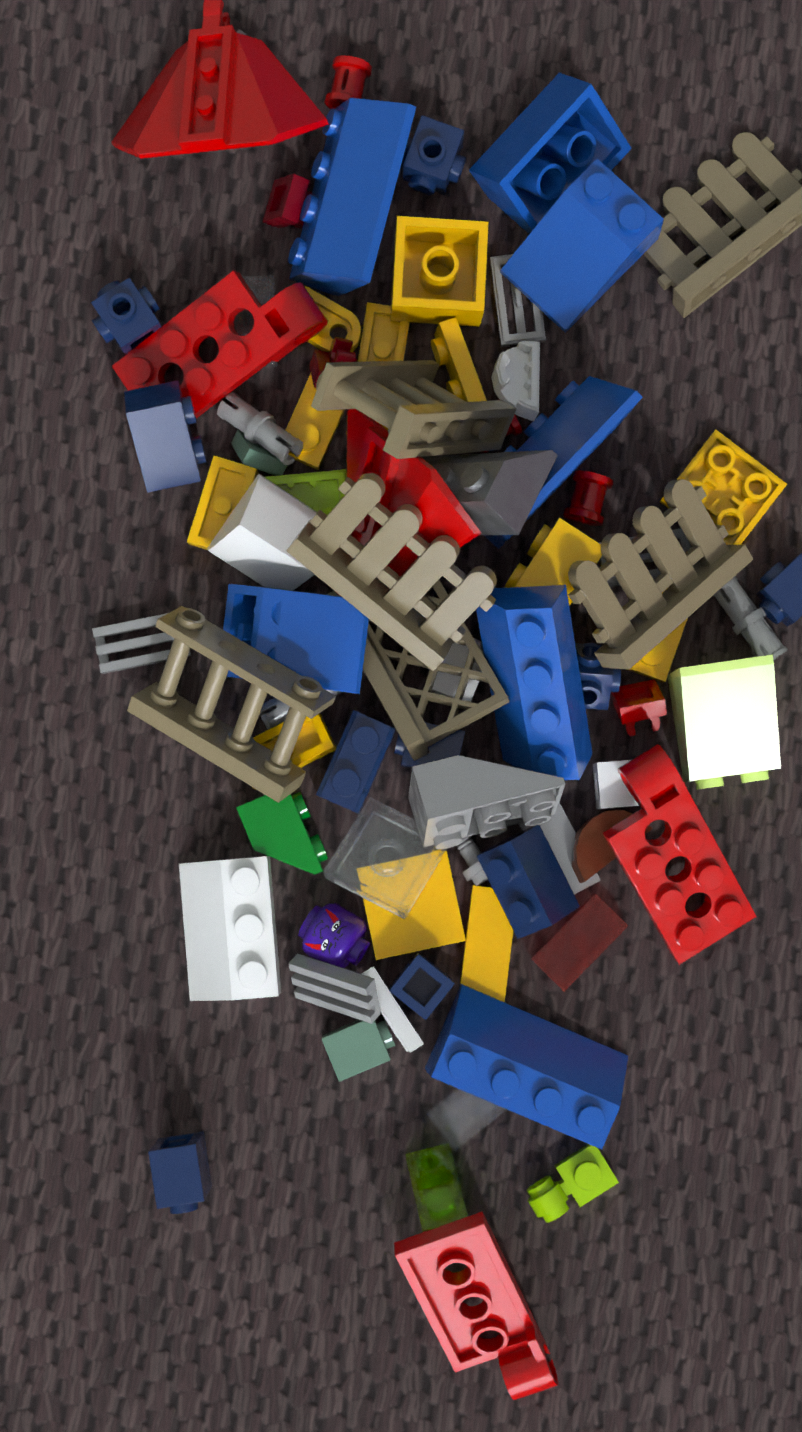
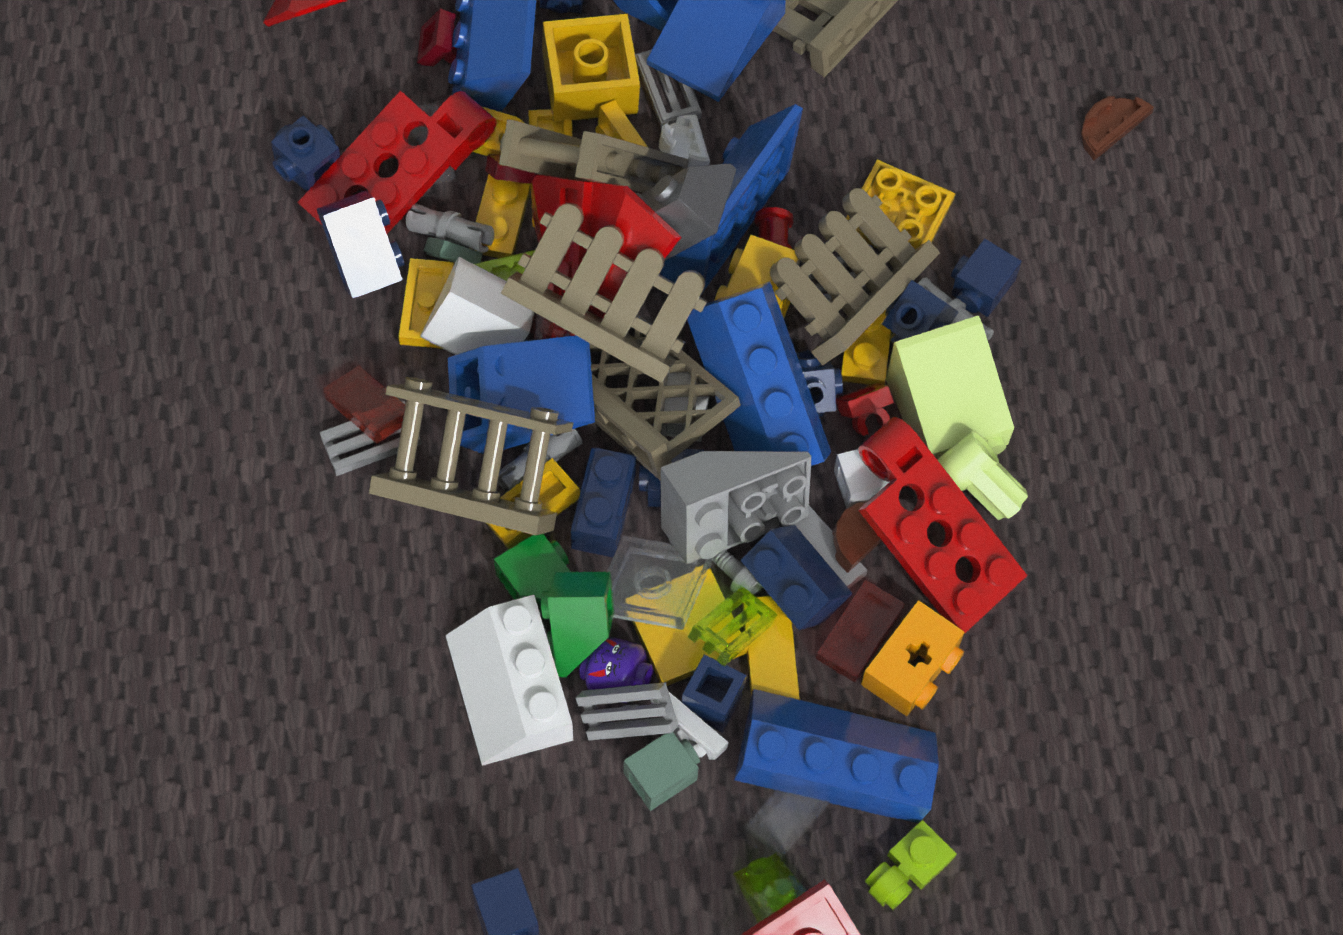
camera: 10 degrees left, 20 degrees down
none -> clear red tile [323,366,405,444]
none -> green slope [541,572,615,677]
none -> clear neon green tile [688,587,777,666]
none -> light orange brick [861,600,965,717]
none -> dark blue brick [882,280,959,343]
none -> yellowish green piece [937,431,1028,520]

